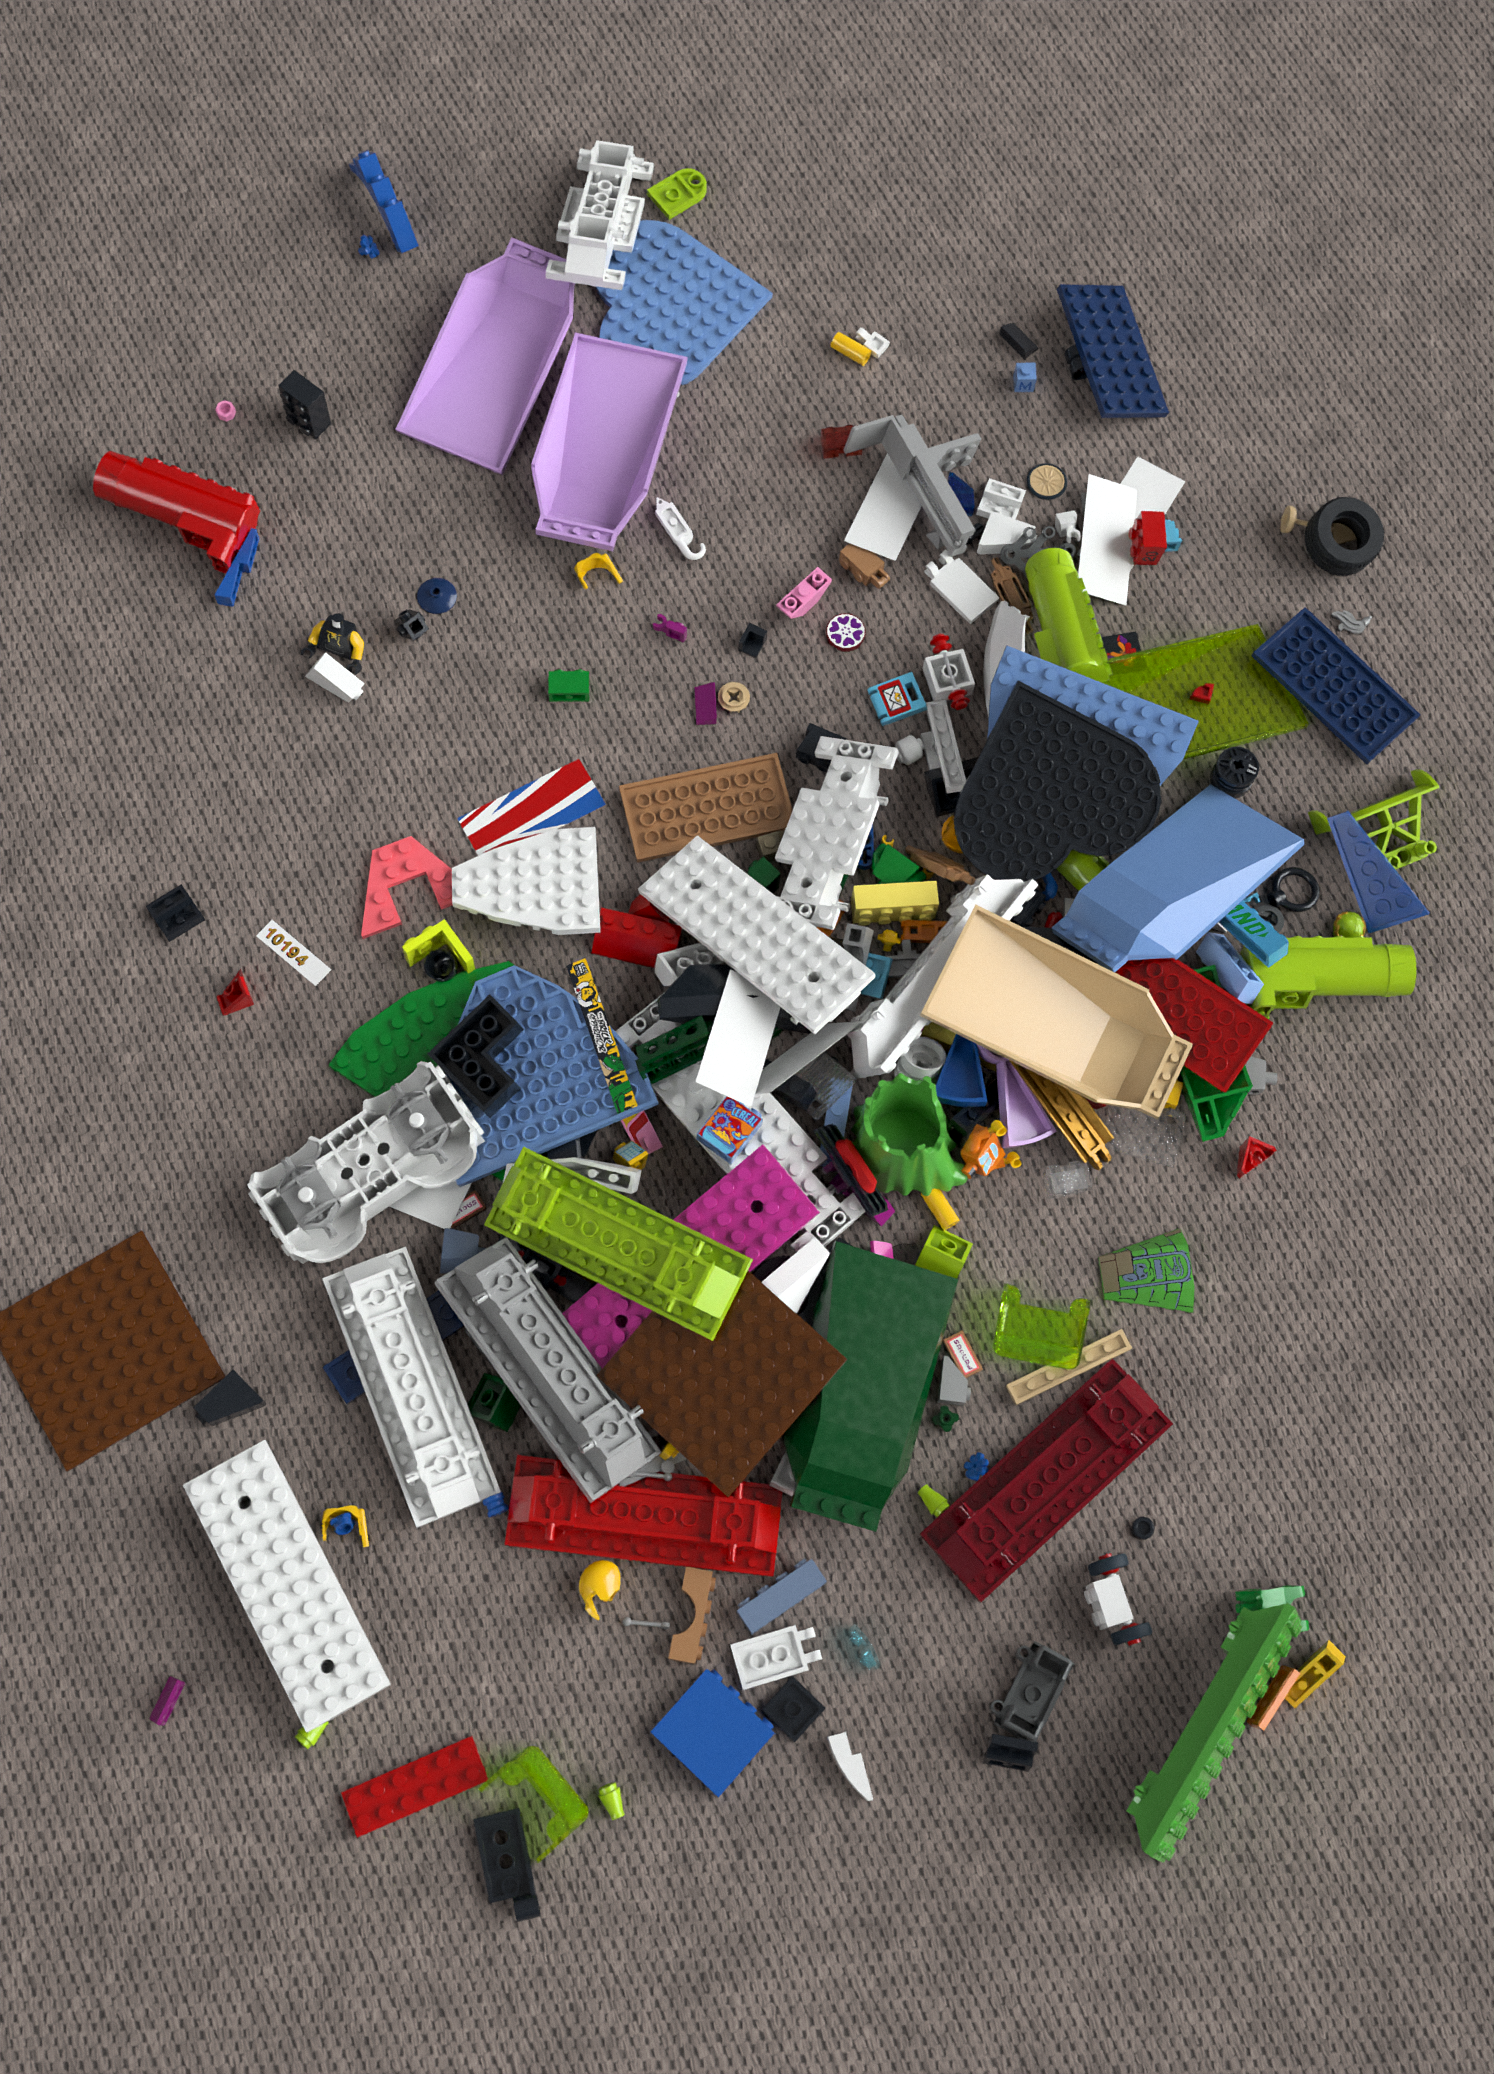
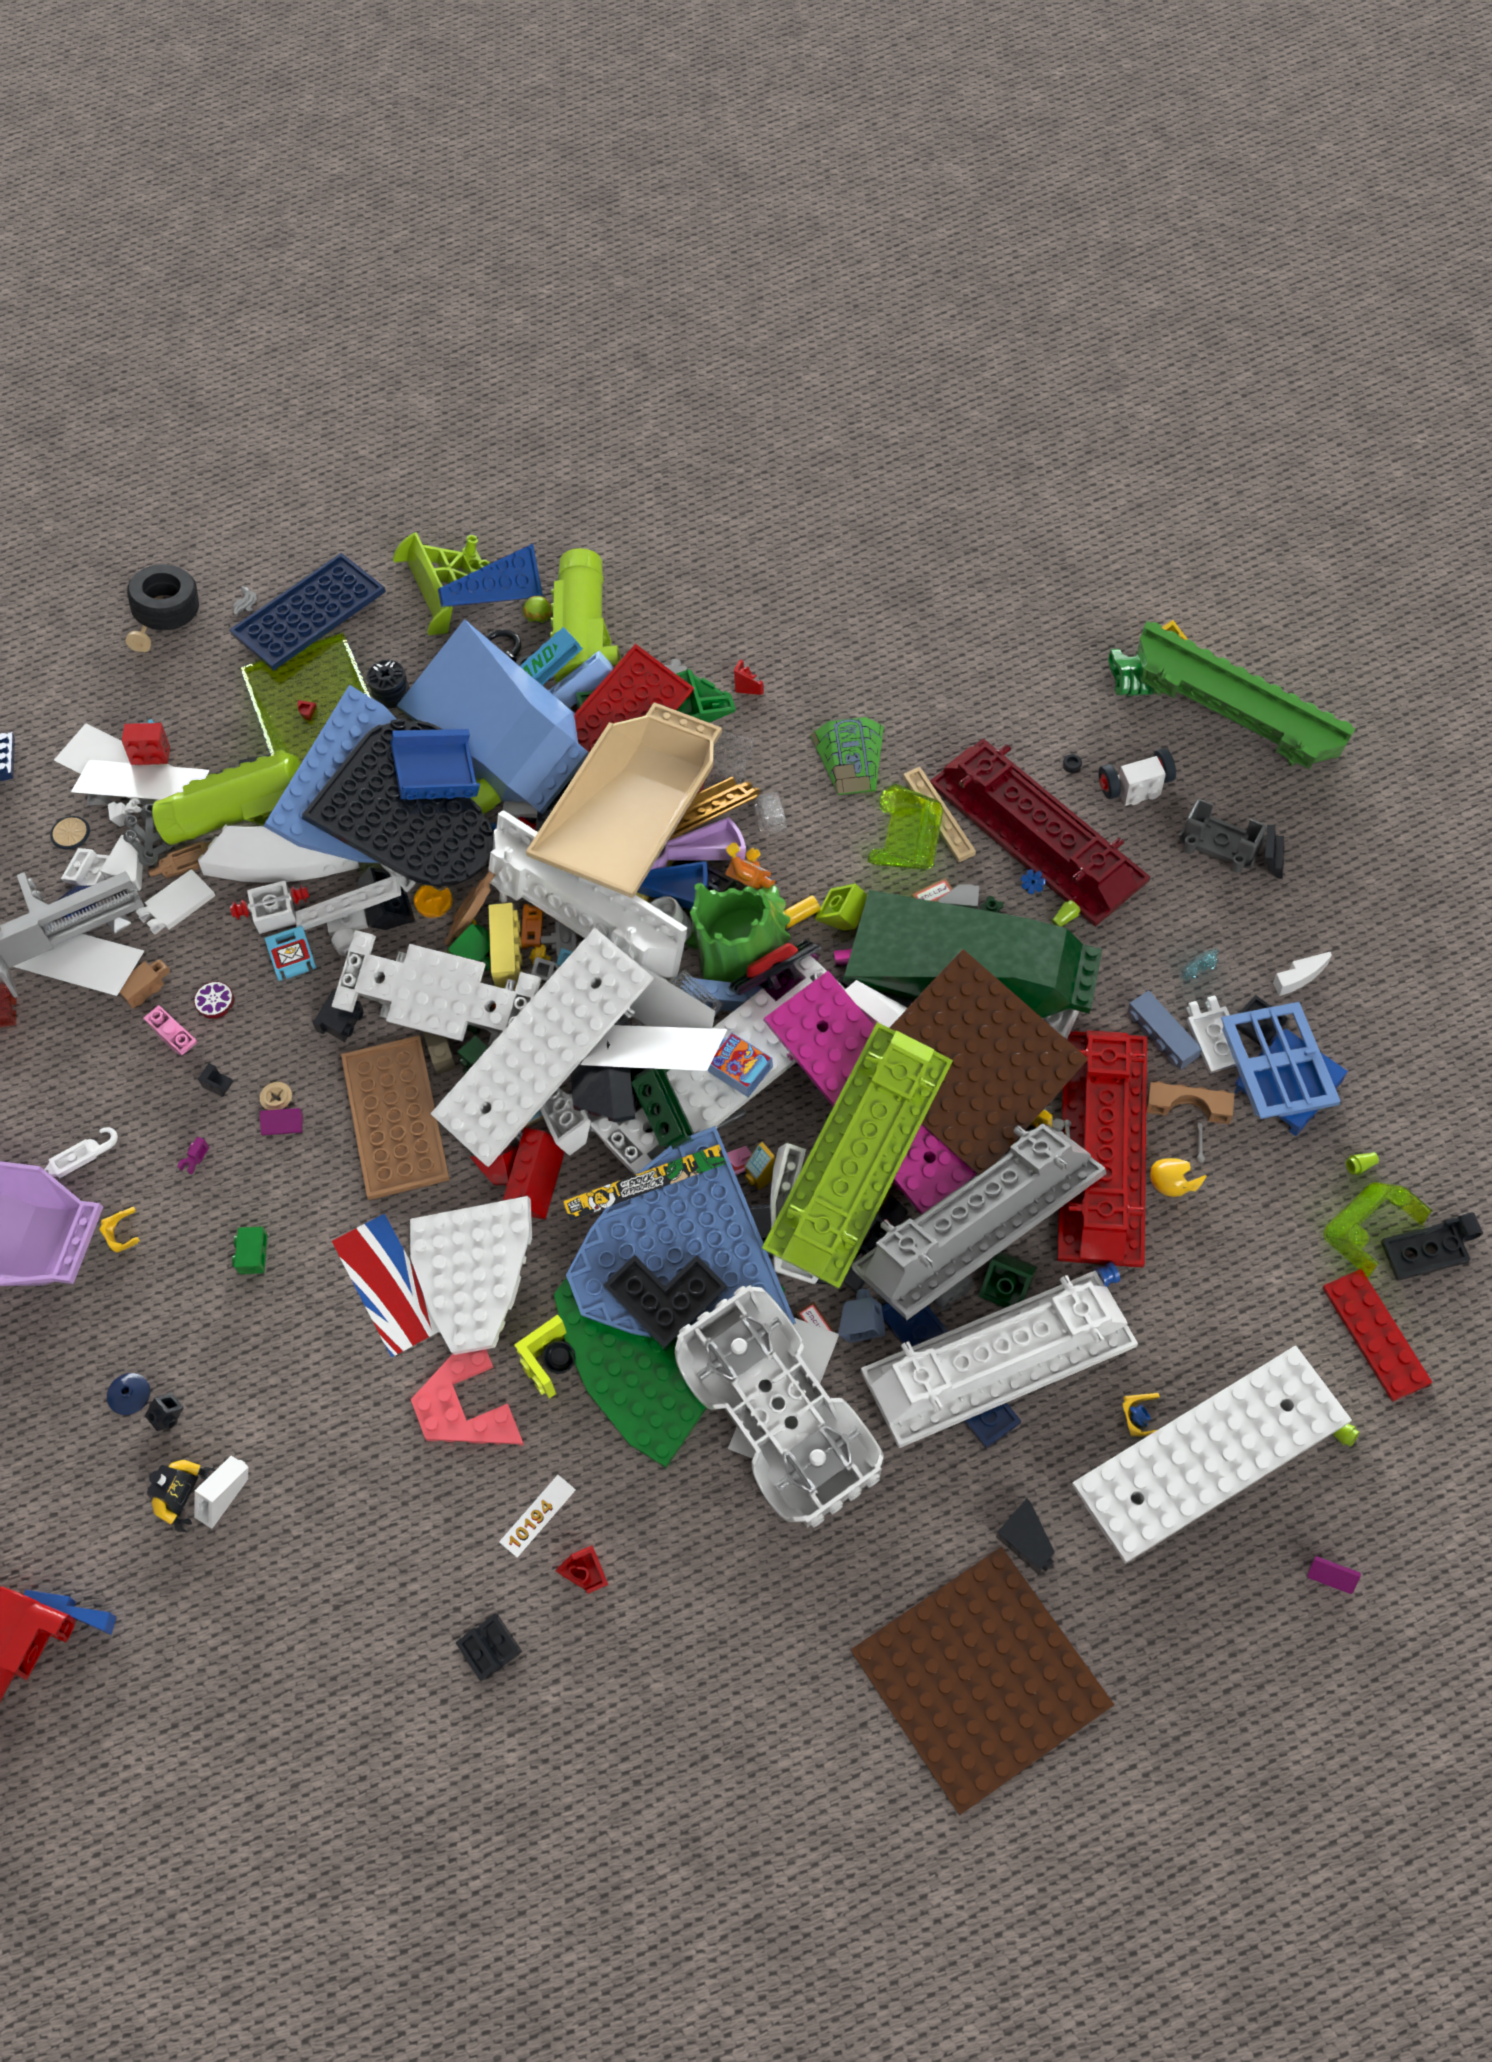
camera: 80 degrees left, 10 degrees down
none -> blue panel [390,729,480,800]
none -> medium blue door [1221,1002,1341,1119]

